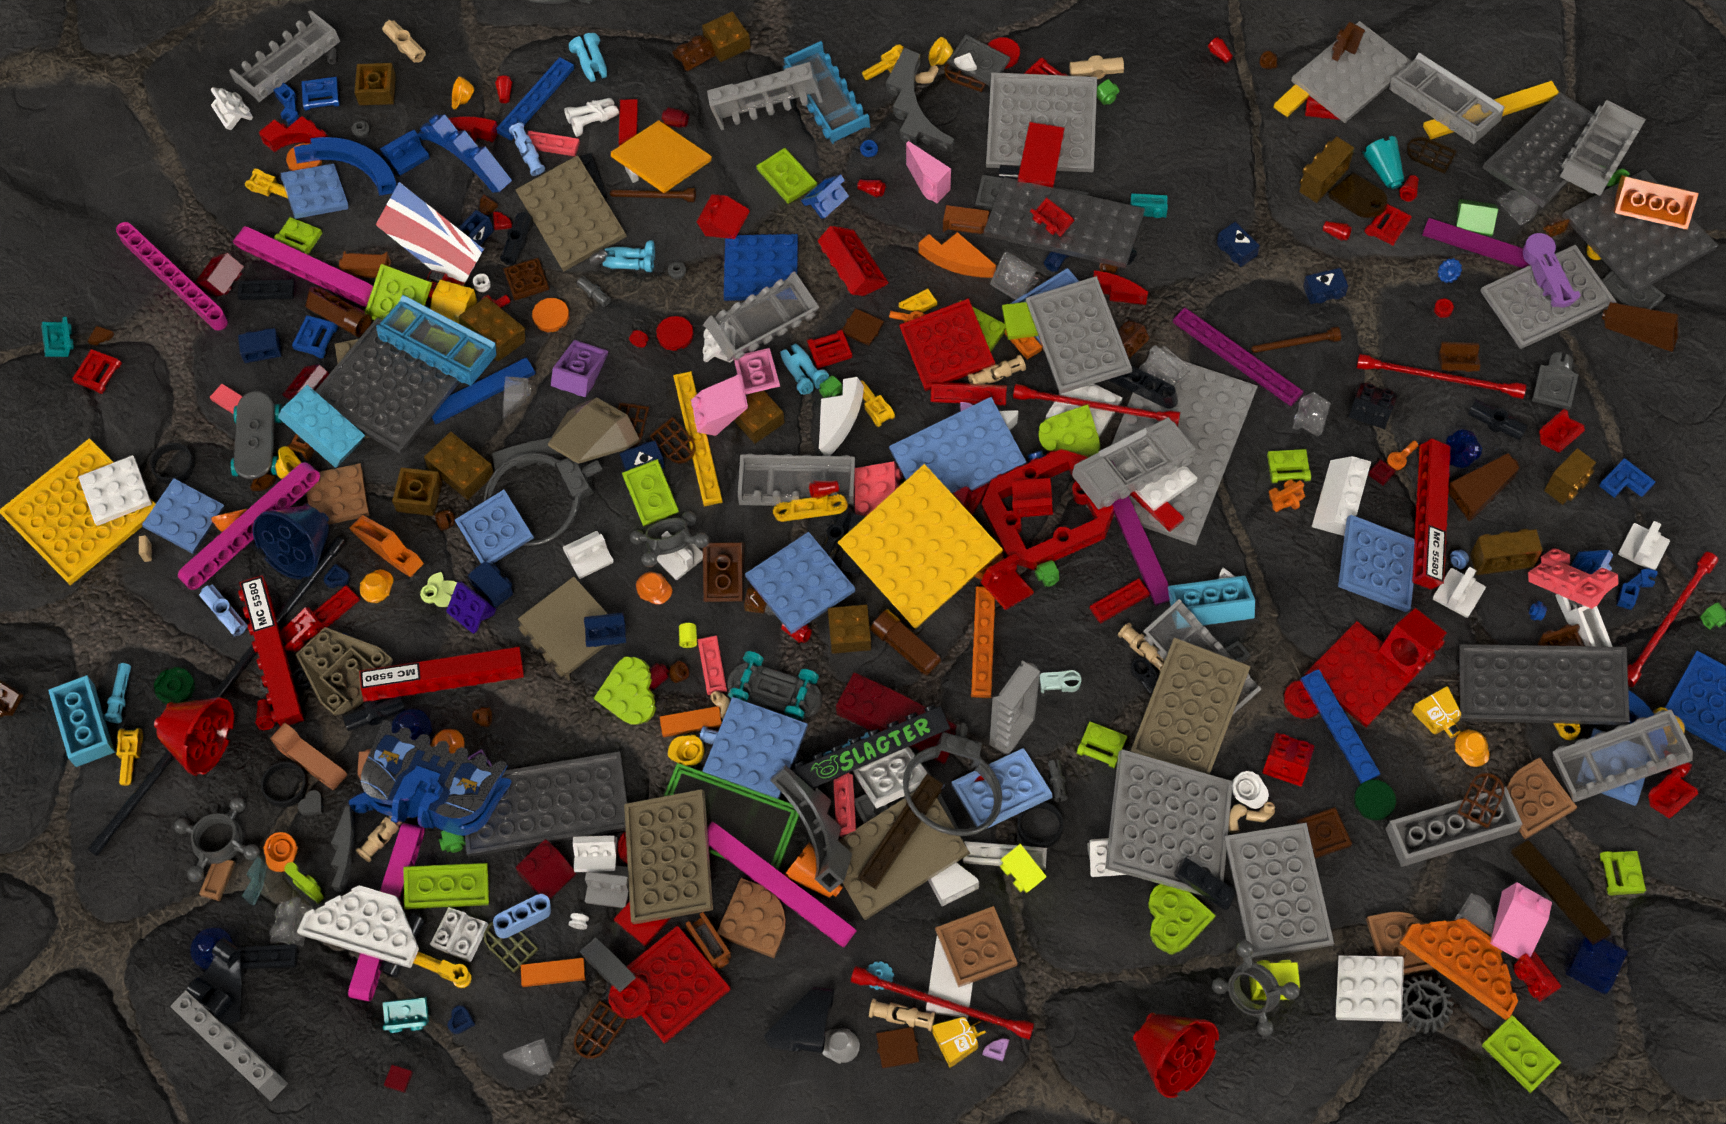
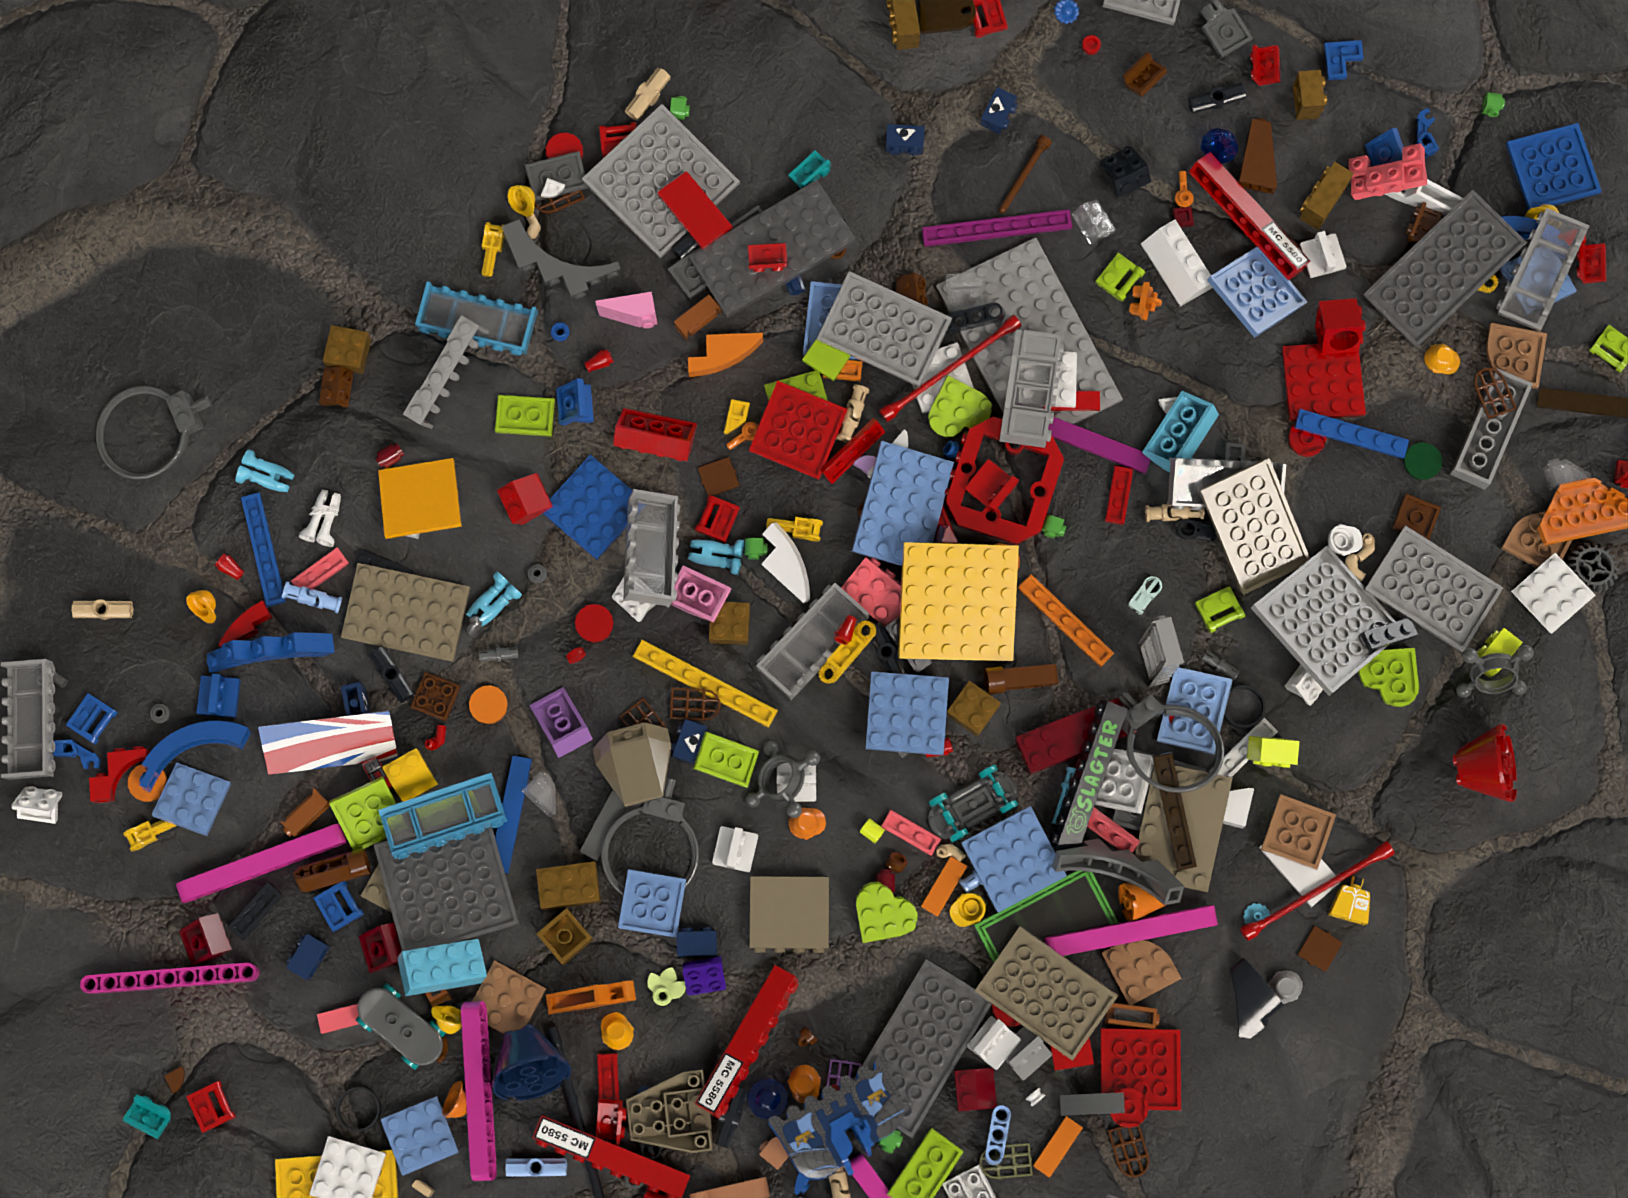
camera: 50 degrees left, 15 degrees up
lime plate [274,217,322,255] -> none
dark blue tile [324,564,351,588] -> none
pearl gold brick [354,63,396,105] -> none
reddish brown tile [435,510,455,531] -> none
pearl gold brick [459,297,525,361] -> none
white bush [473,274,490,292] -> none
reddish brown tile [479,194,498,216] -> none
red tile [493,212,512,230] -> none
dark blue bracket [584,613,626,647] -> none
reddish brown piece [610,188,696,202] -> none
red tile [619,99,638,146] -> none
bright pink slope [691,375,748,436] -> none
reddish brown slope [703,543,745,602] -> none
clear orange slope [744,588,766,614] -> none
tan piece [869,998,935,1031] -> none
red bracket [980,553,1034,610] -> none
lavender tile [982,1039,1009,1062] -> none
clear bracket [990,251,1039,300] -> none
red slope [1094,270,1148,305] -> none
red bracket [1262,733,1315,787] -> none
red cone [1323,221,1352,241] -> none
red hose [1357,354,1526,399] -> none
yellow torso [1412,687,1461,738] -> none
medium blue plate [1450,550,1469,569] -> none
bright pink slope [1490,883,1552,960] -> none
blue plate [1529,601,1547,621] -> none
white bracket [1618,521,1670,570] -> none
red hose [1627,552,1719,687] -> none

